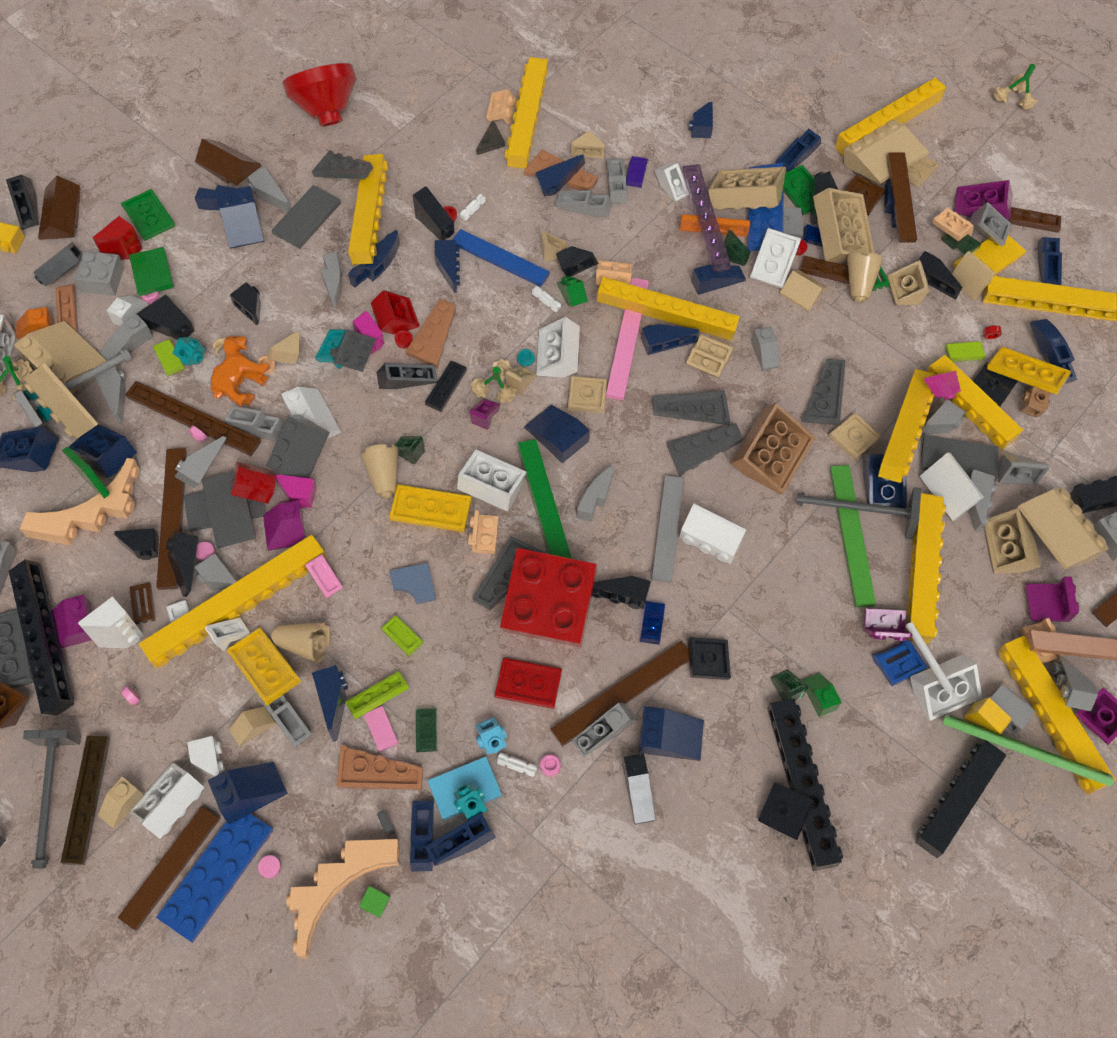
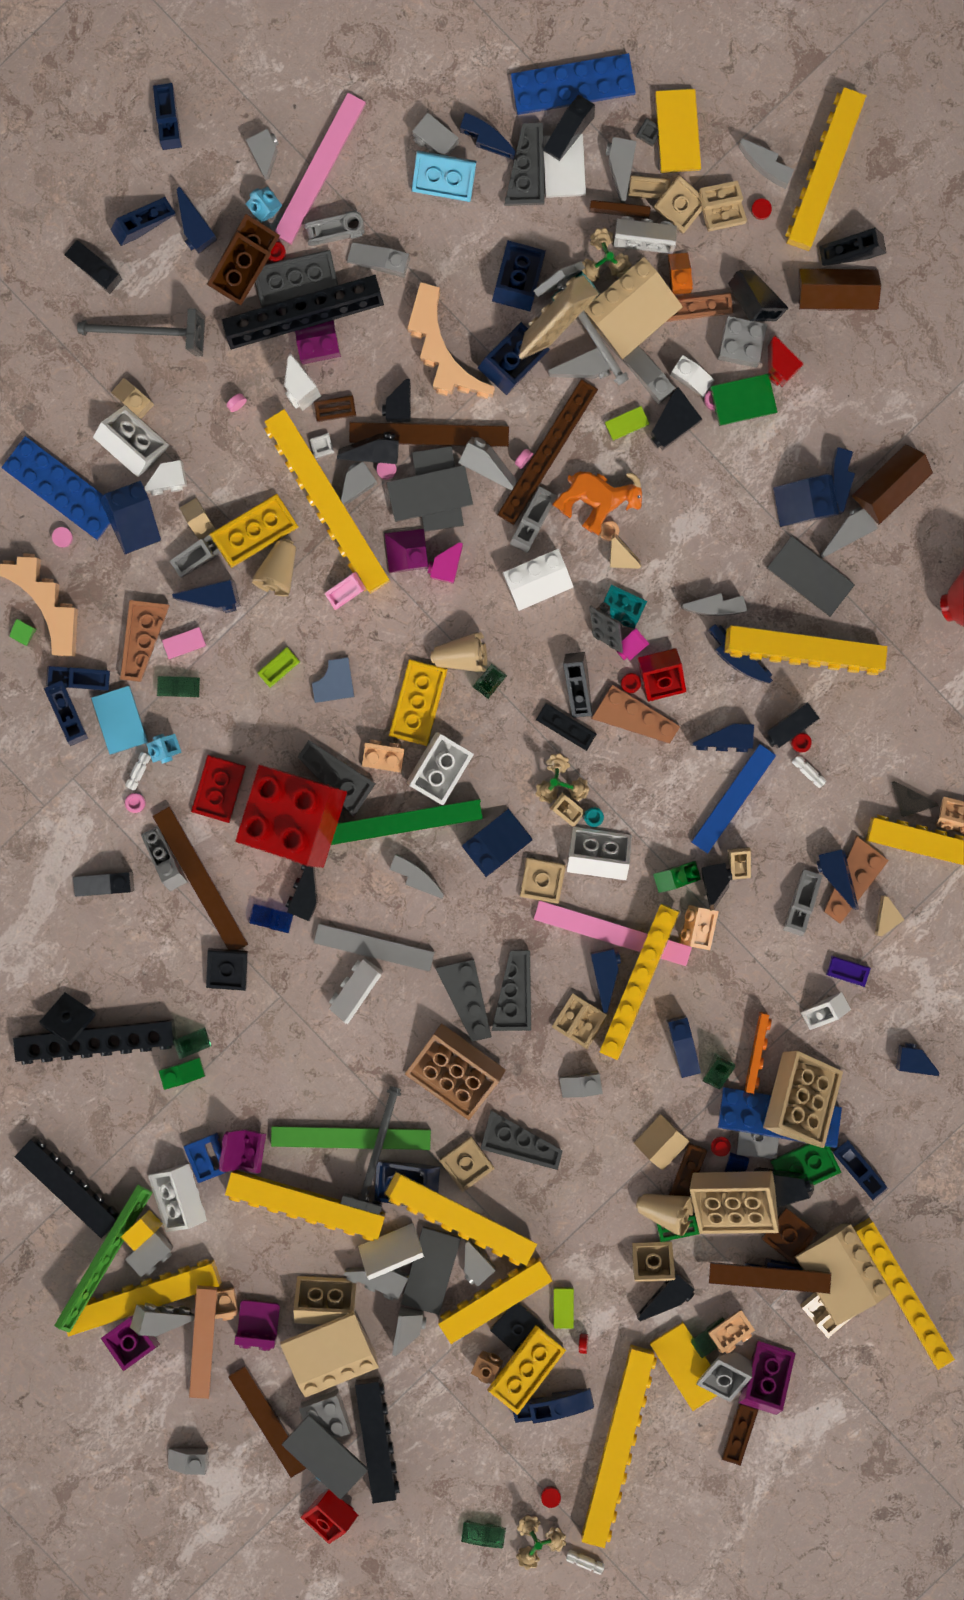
camera: 100 degrees right, 25 degrees up
dark brown plate [60,736,110,865] -> none
green tile [61,447,110,498] -> none
reddish brown tile [118,807,220,931] -> none
green tile [121,189,176,241] -> none
teal brick [173,337,206,366] -> none
white slope [205,617,250,651] -> none
black slope [230,282,261,326] -> none
red slope [230,462,276,504] -> none
dark grey slope [266,415,330,478] -> none
dark grey wing [312,150,373,179] -> none
lime plate [345,671,409,720] -> none
dark grey tile [377,810,395,836] -> none
teal brick [453,783,488,820] -> none
magenta slope [469,398,500,430] -> none
white axle [532,286,562,312] -> none
light grey slope [607,158,627,203] -> none
dark blue slope [639,706,704,761] -> none
clear purple tile [682,164,731,272] -> none
white tile [750,228,801,289] -> none
white bar [905,622,954,694] -> none
dark pink slope [924,371,961,400] -> none
tan slope [952,251,995,301] -> none
tan plant [993,64,1038,110] -> none
dark blue slope [1038,237,1062,285] -> none

